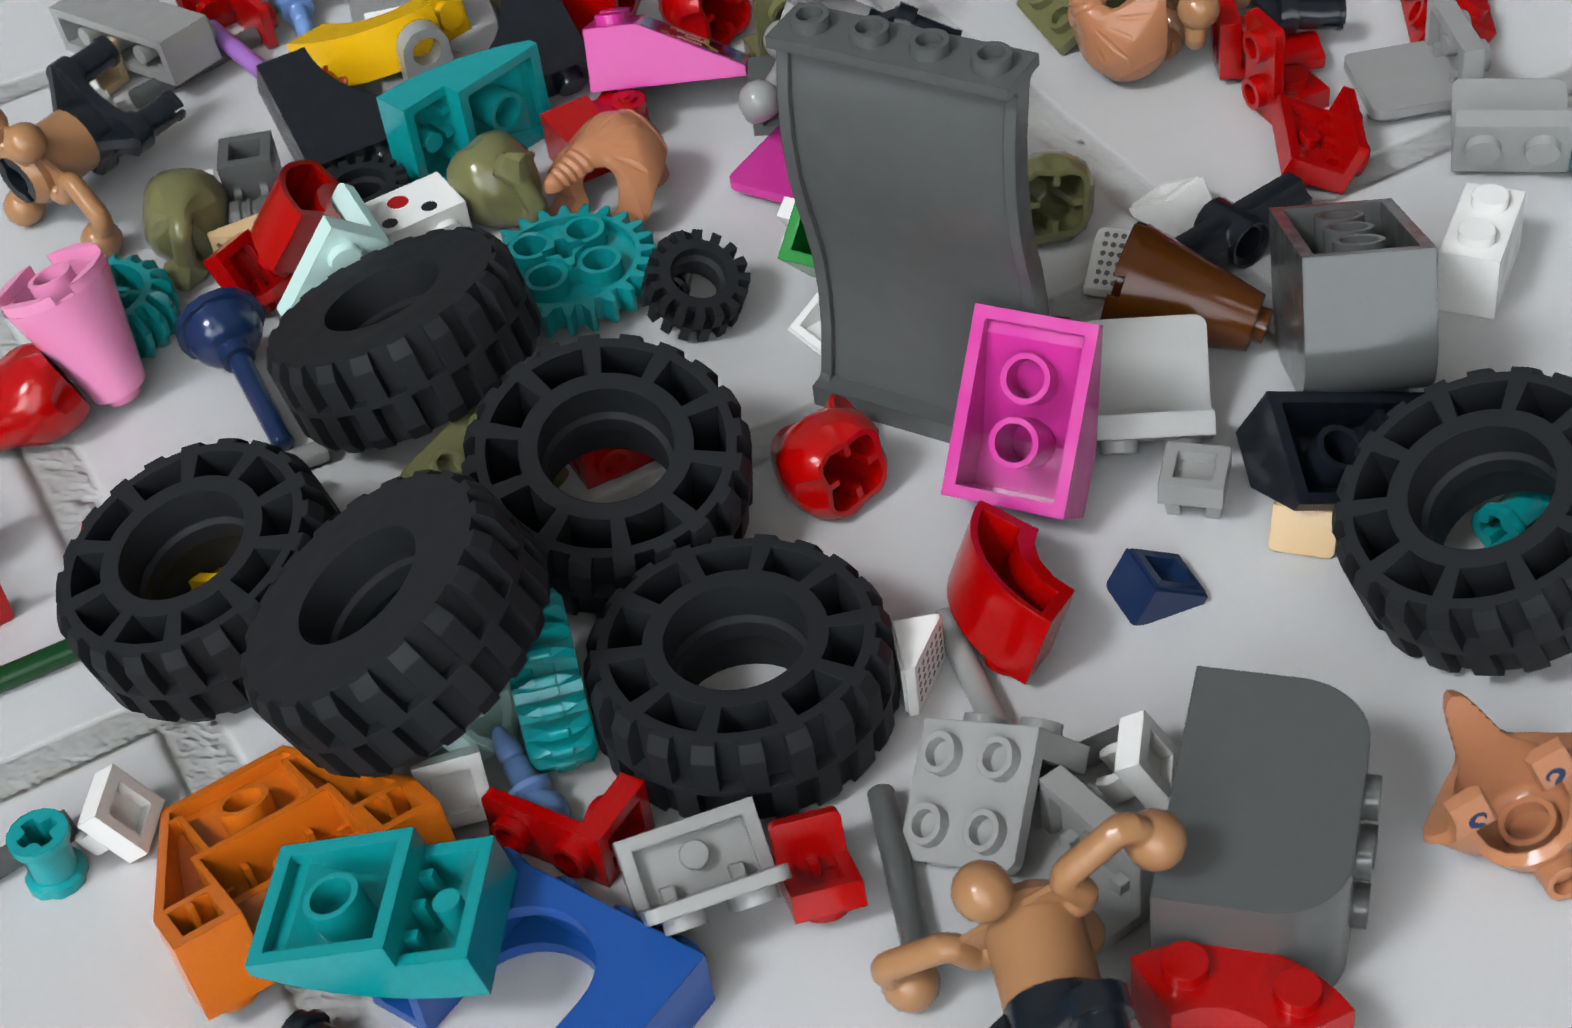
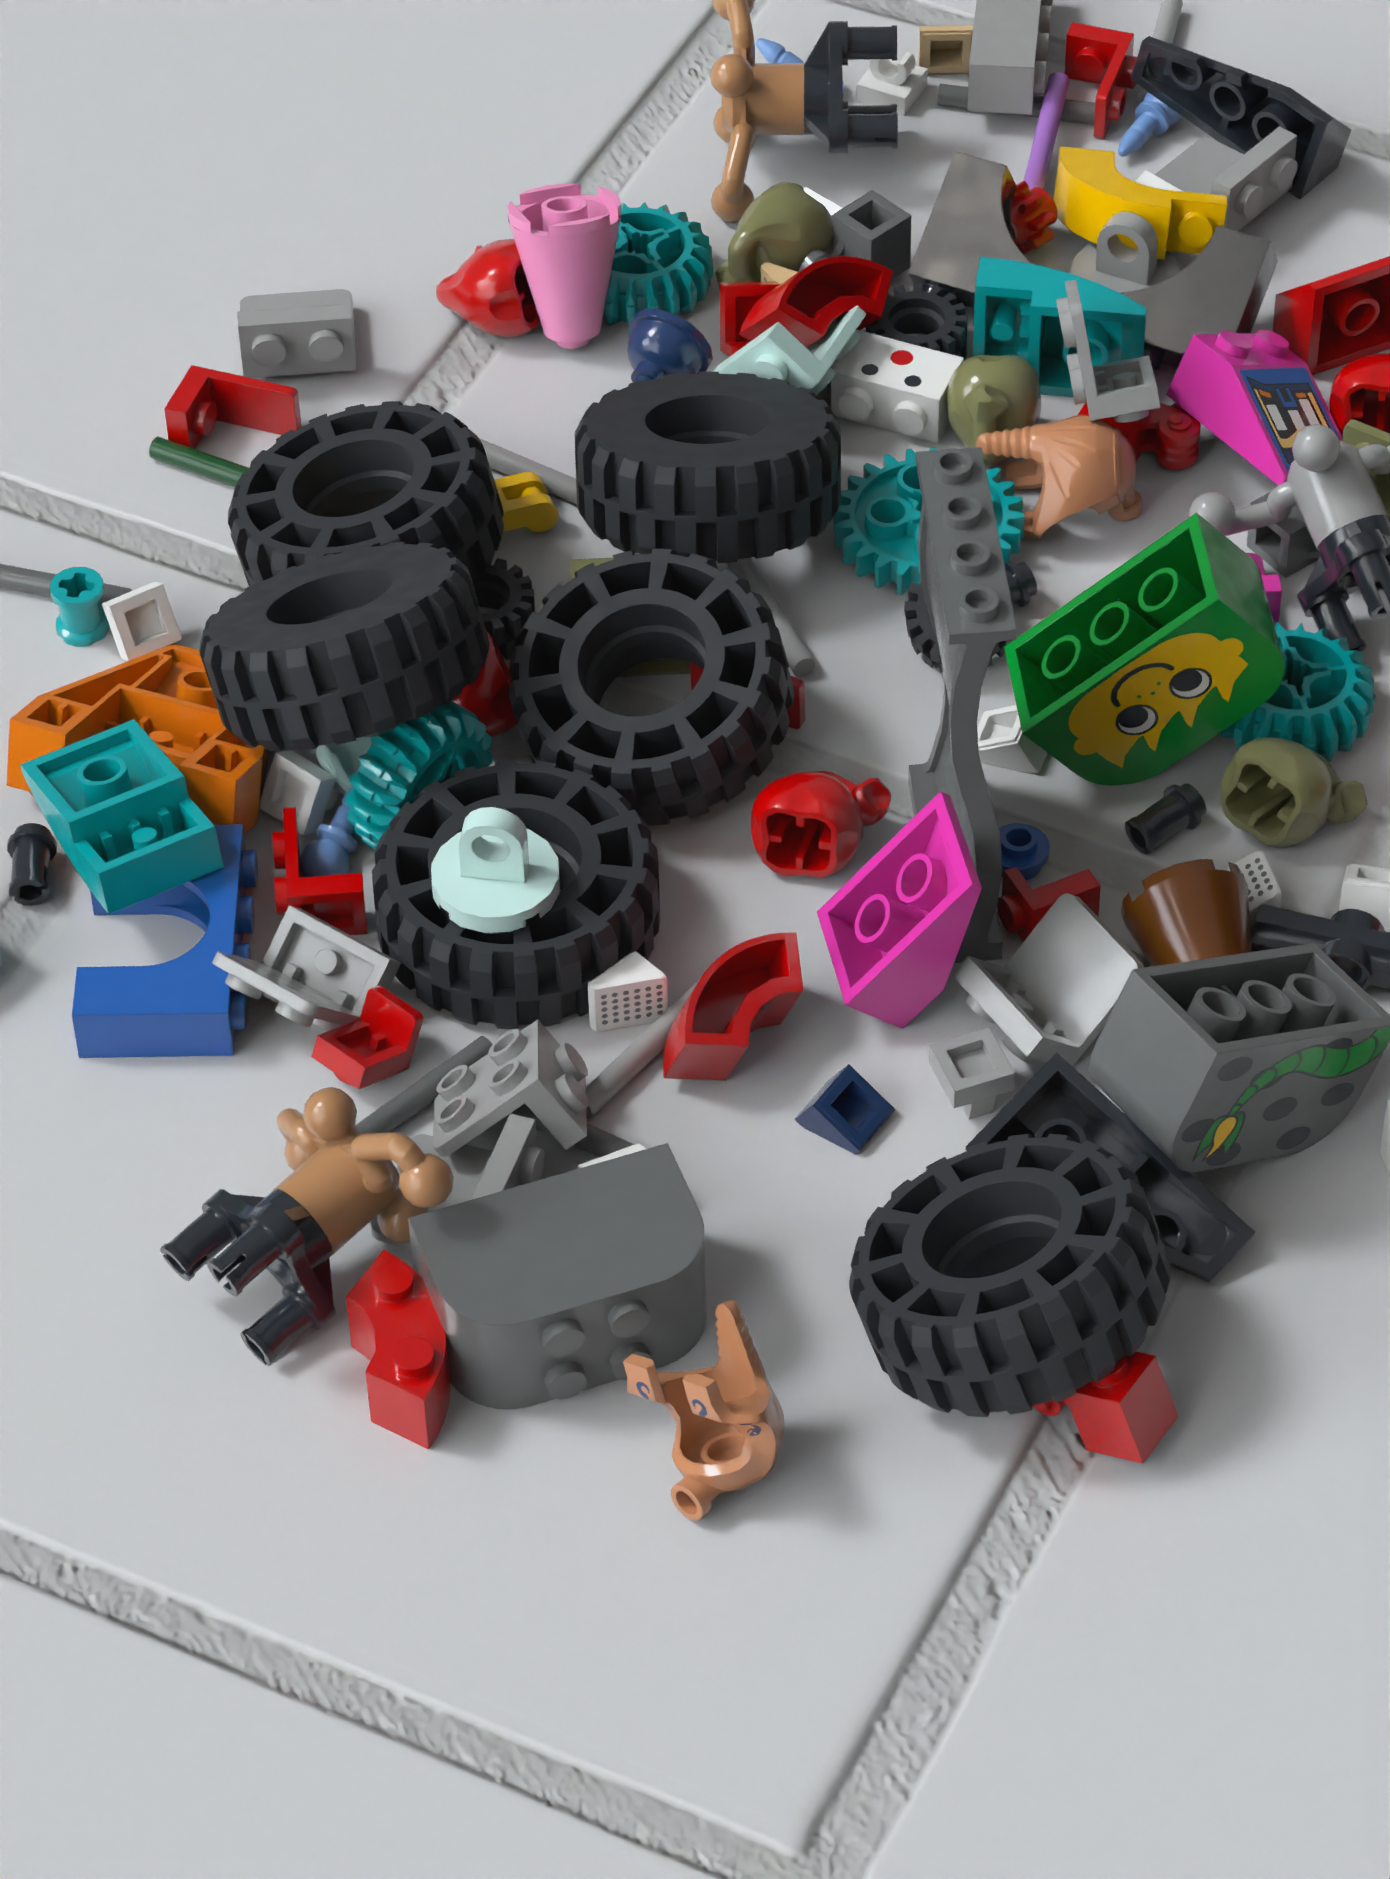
camera: 50 degrees right, 5 degrees up
none -> light aqua tile [431,807,560,933]
none -> light grey bracket [1056,280,1161,422]

